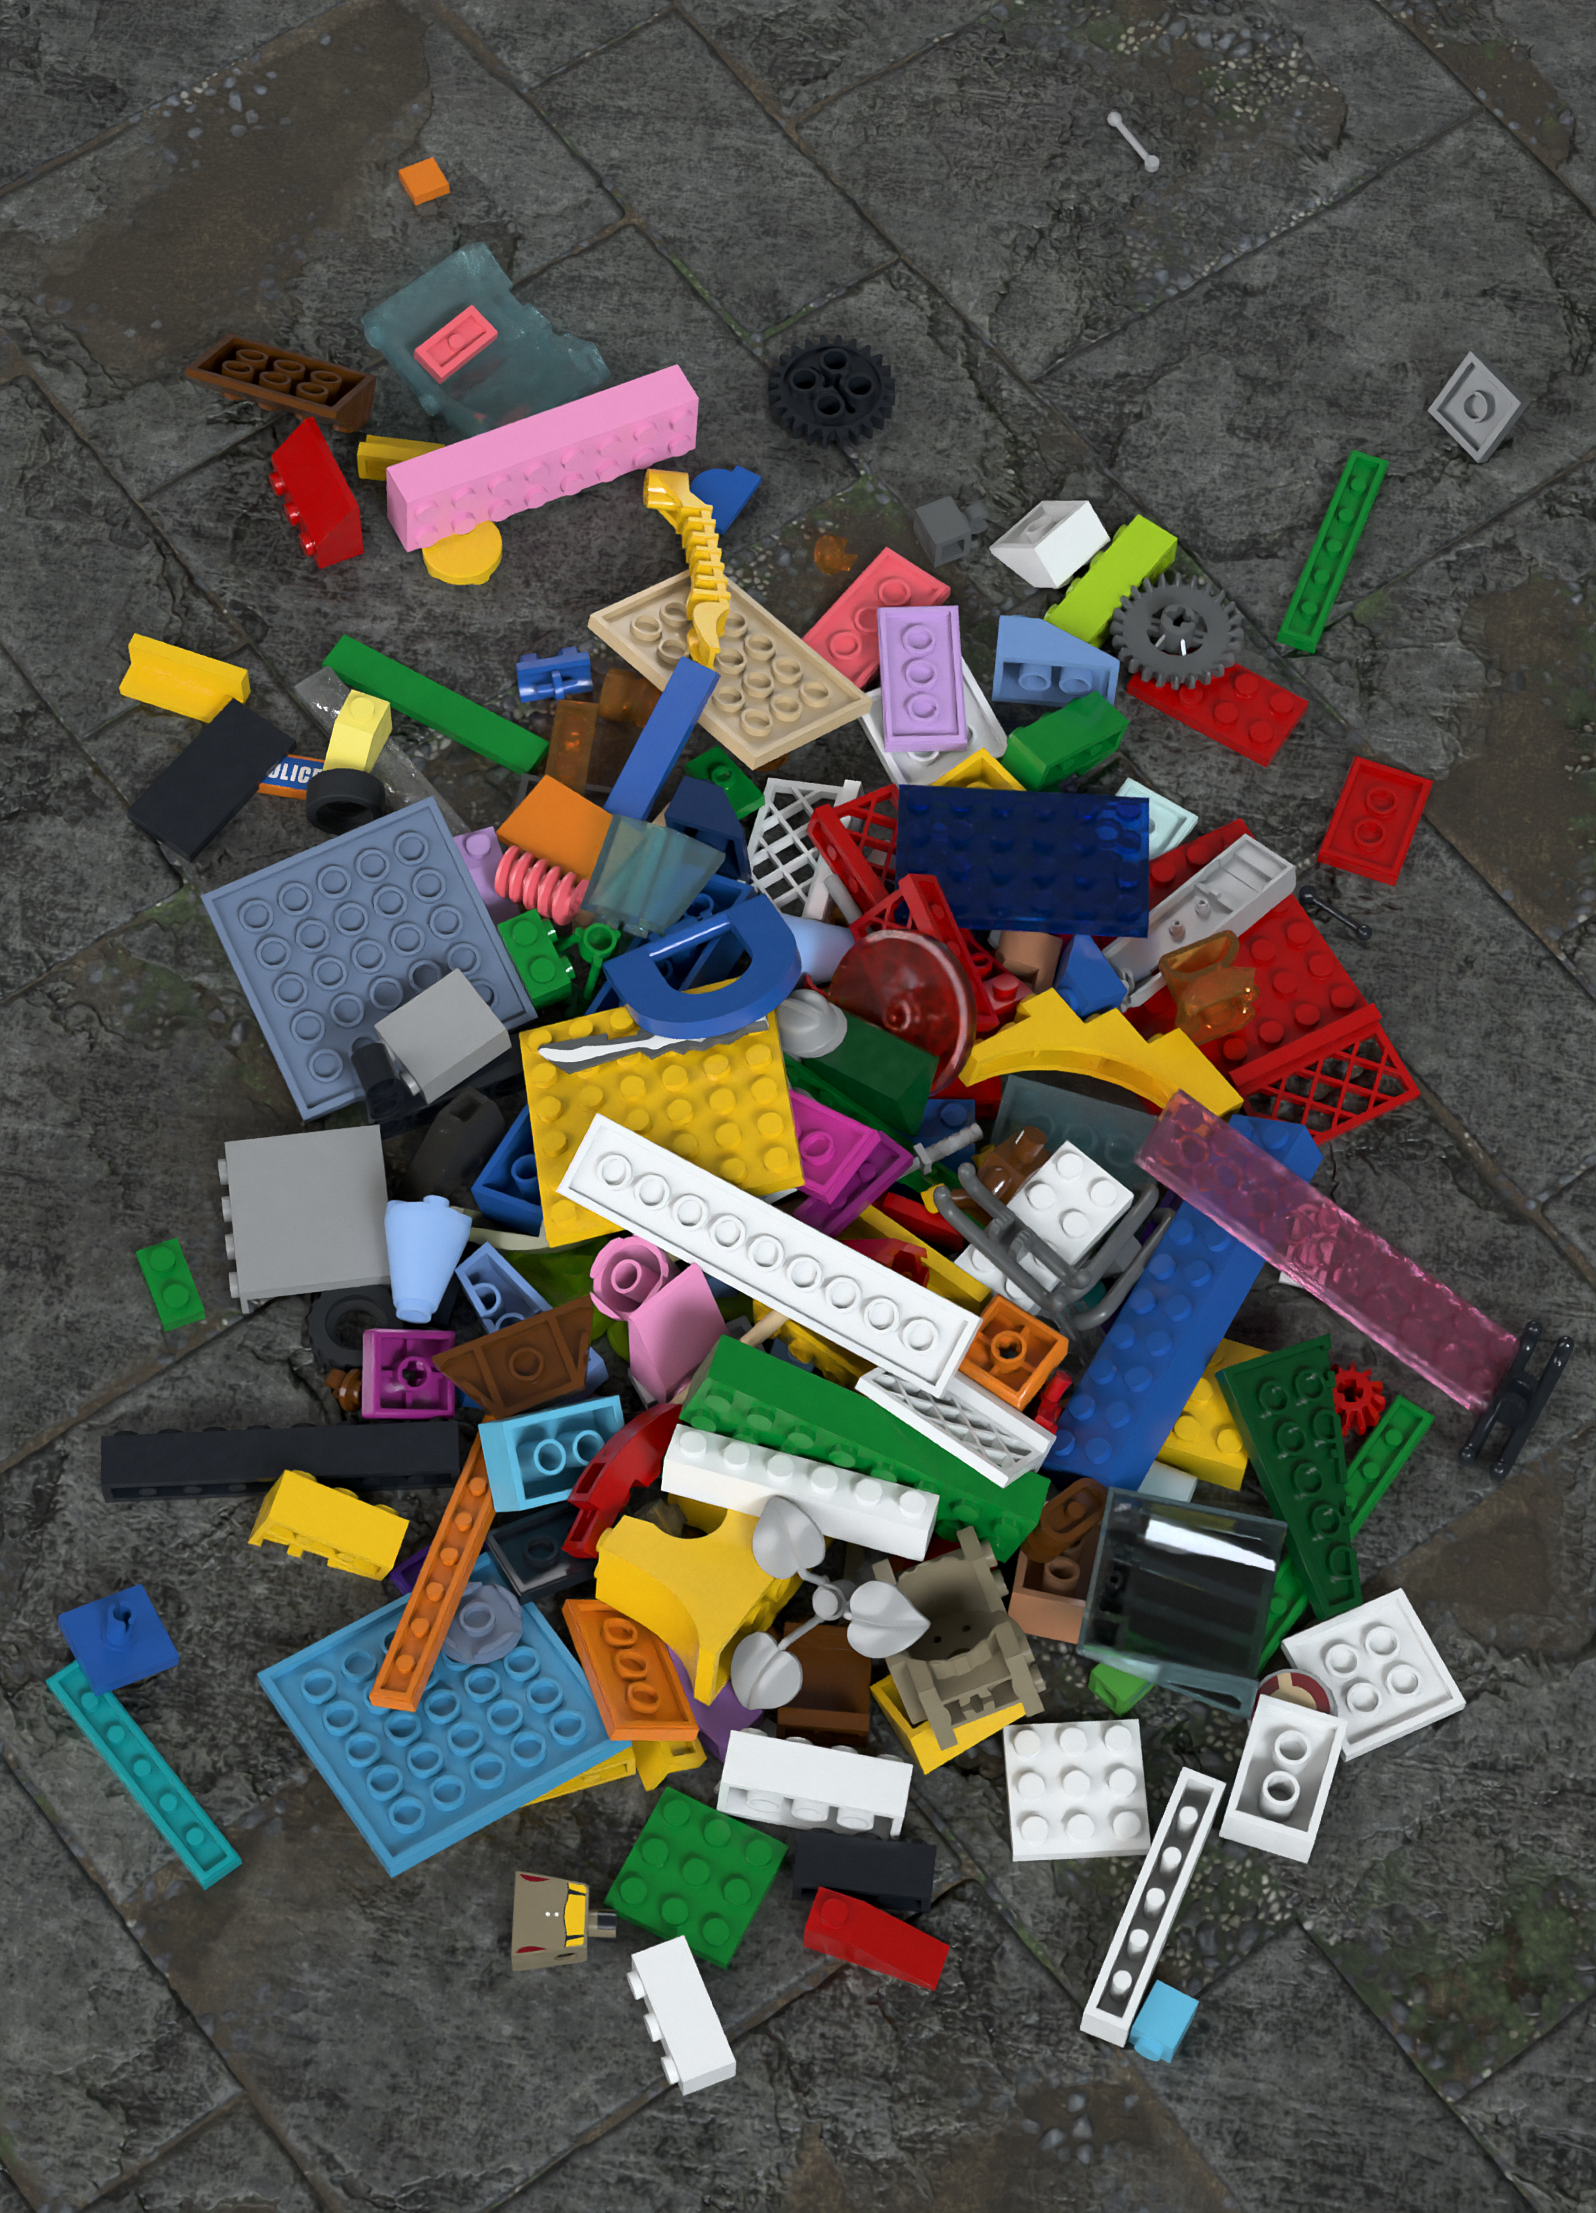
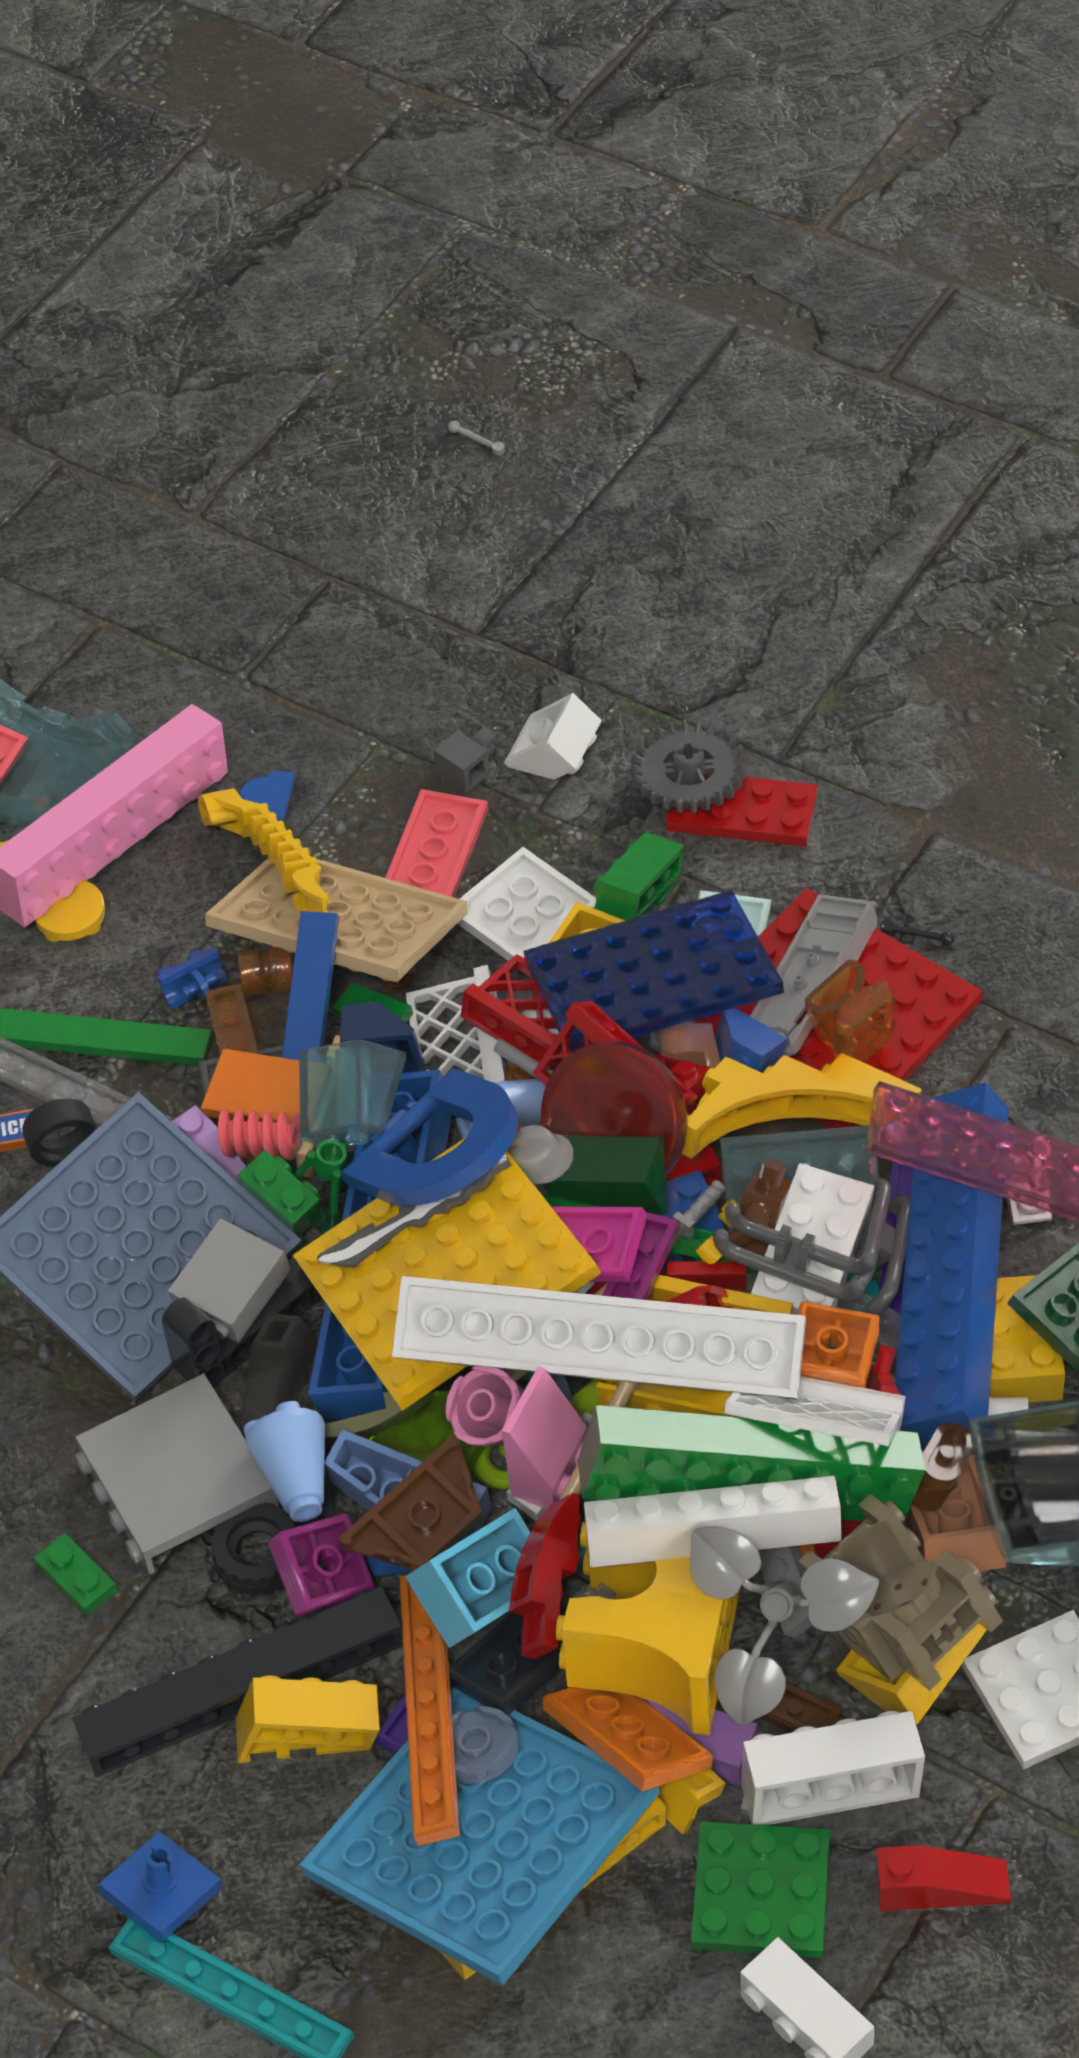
camera: 15 degrees left, 10 degrees down
light yellow slope [322,689,392,774] -> none
reddish brown plate [324,1368,363,1412] -> none
dark tan torso [511,1871,617,1971] -> none
black gear [768,335,896,449] -> none
reddish brown panel [775,1619,872,1748] -> none
black brick [792,1827,937,1914] -> none
clear orange plate [814,534,858,575] -> none
lavender tile [877,605,967,752] -> none
medium blue slope [992,615,1120,707] -> none
lime brick [1043,514,1178,649] -> none
bright green brick [1088,1636,1161,1718] -> none
red fence [1225,1003,1421,1147] -> none
green tile [1276,450,1389,654] -> none
red tile [1317,756,1433,887] -> none
tile [1427,350,1530,463] -> none

